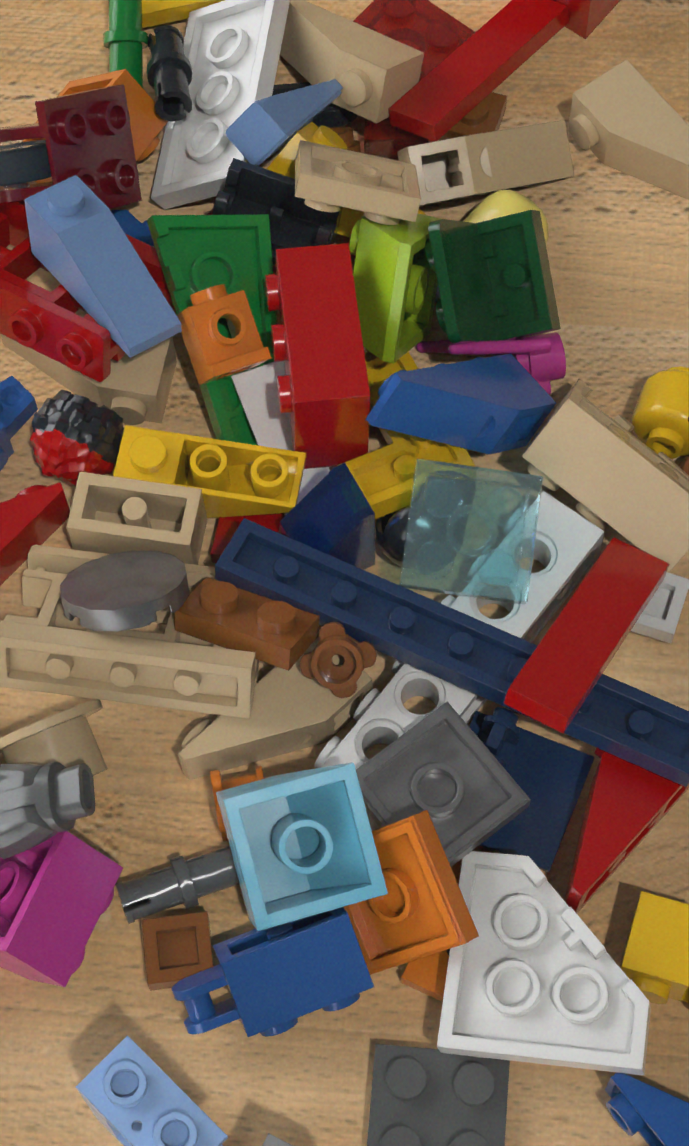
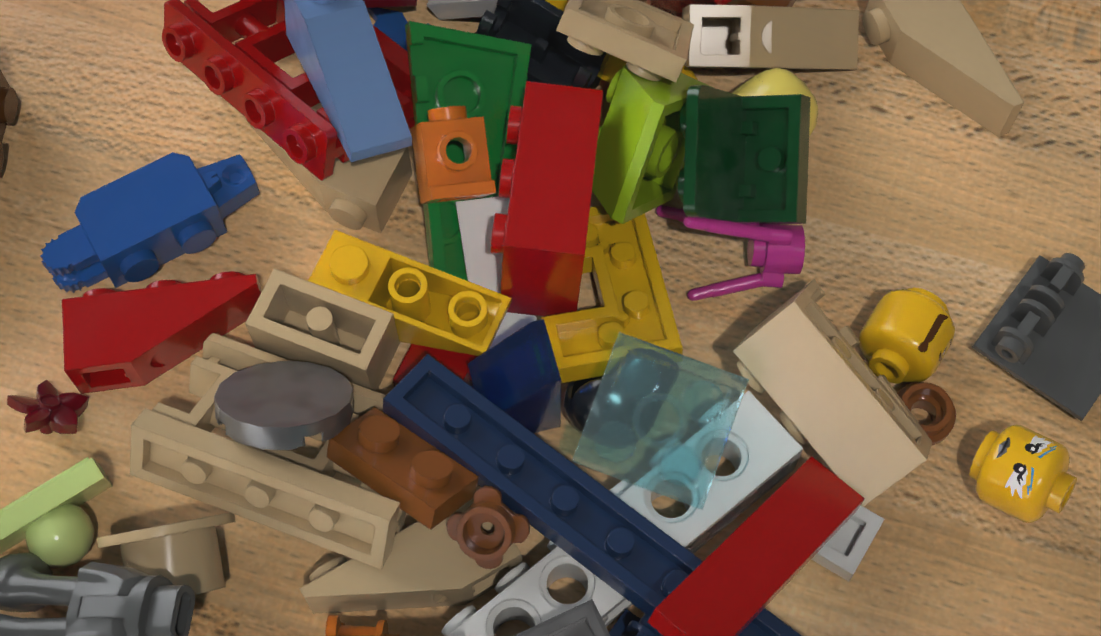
camera: 10 degrees right, 0 degrees up
piece [30,389,124,487] -> none
blue slope [366,354,556,455] -> none

